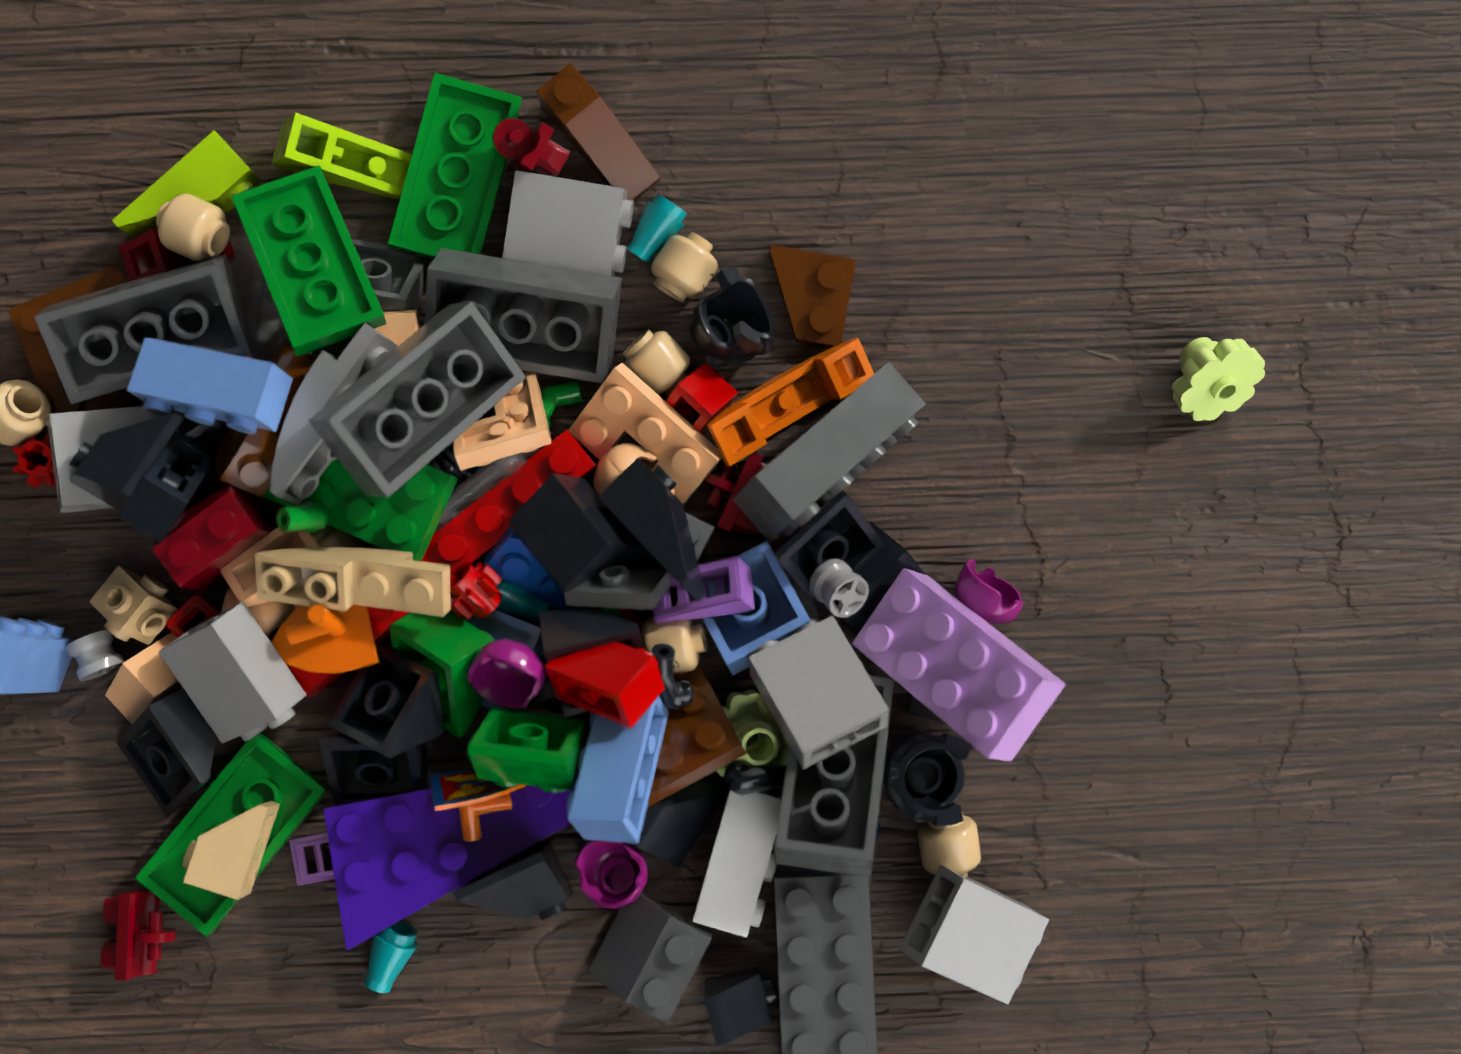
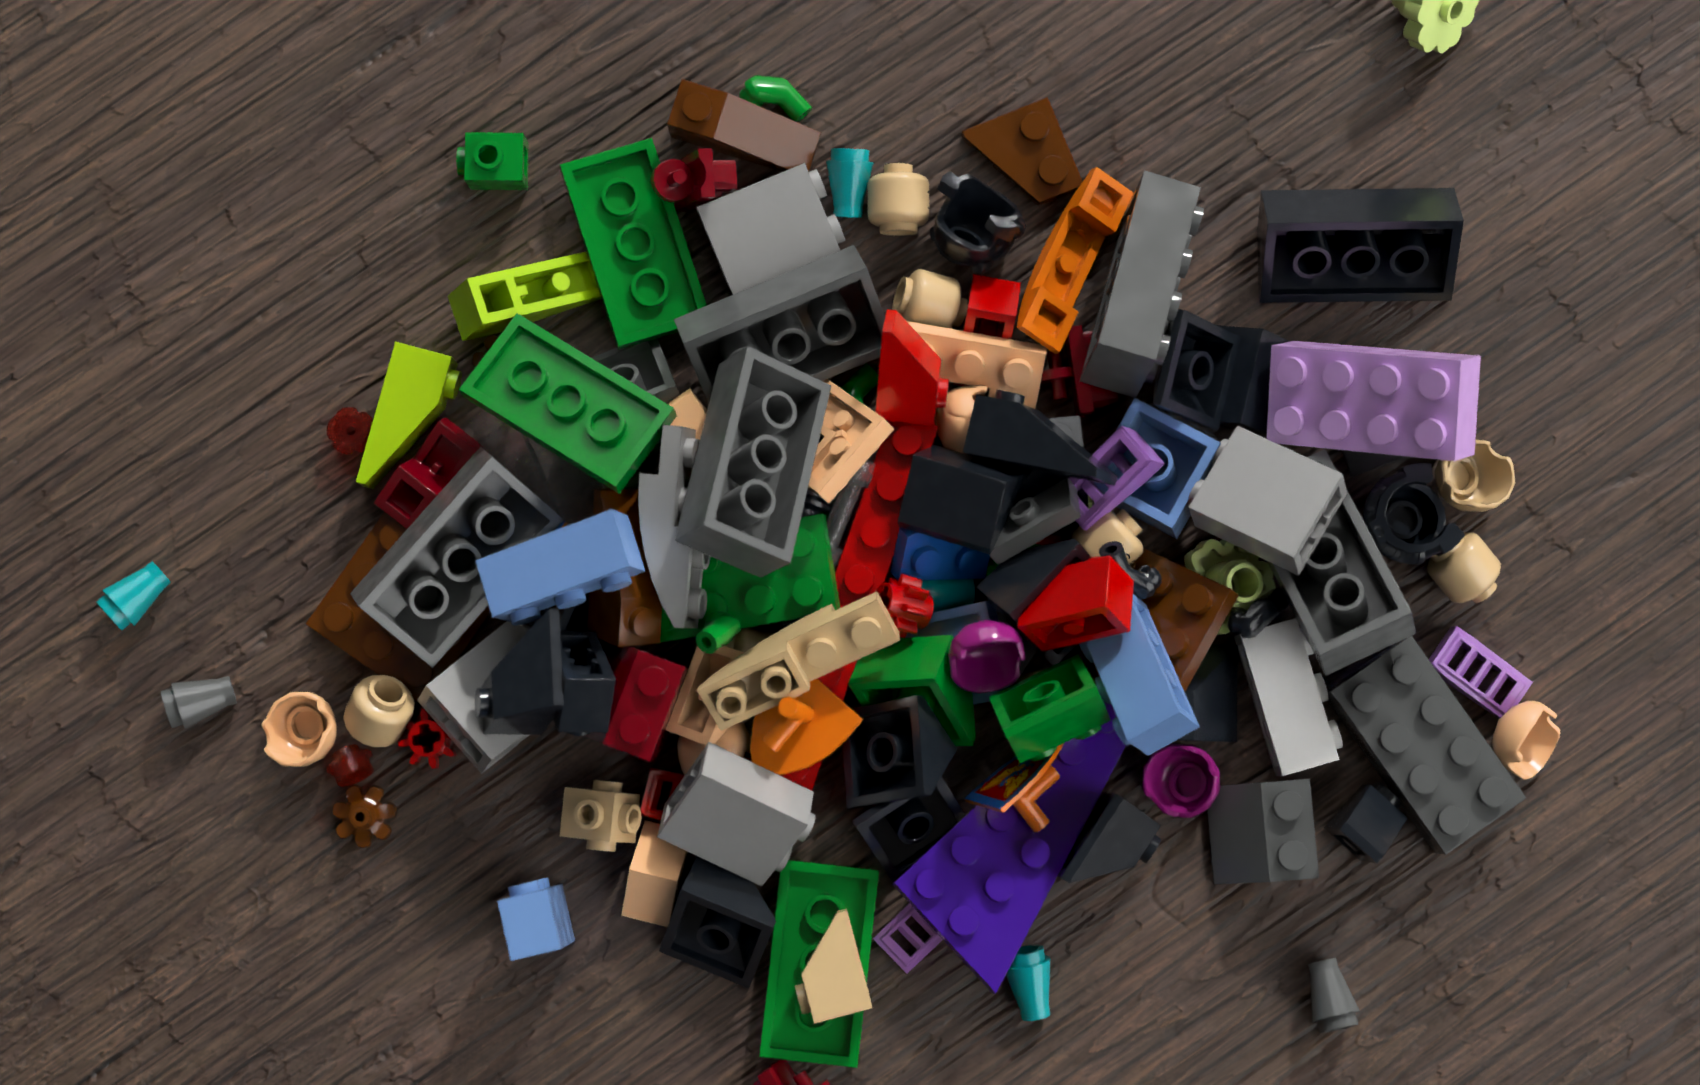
camera: 30 degrees left, 0 degrees up
light grey wheel [66,630,124,682] -> none
tan head [156,193,230,262] -> none
light grey wheel [809,559,869,618] -> none
brick [899,865,1049,1005] -> none
magenta hair [954,559,1023,624] -> none
none -> clear red plate [327,407,373,455]
none -> green brick [456,132,529,190]
none -> green arm [739,75,813,123]
none -> red slope [875,309,949,426]
none -> black slope [1257,188,1464,303]
none -> medium lavender slope [1429,626,1533,719]
none -> tan hair [1434,439,1516,512]
none -> light nougat hair [1492,701,1560,780]

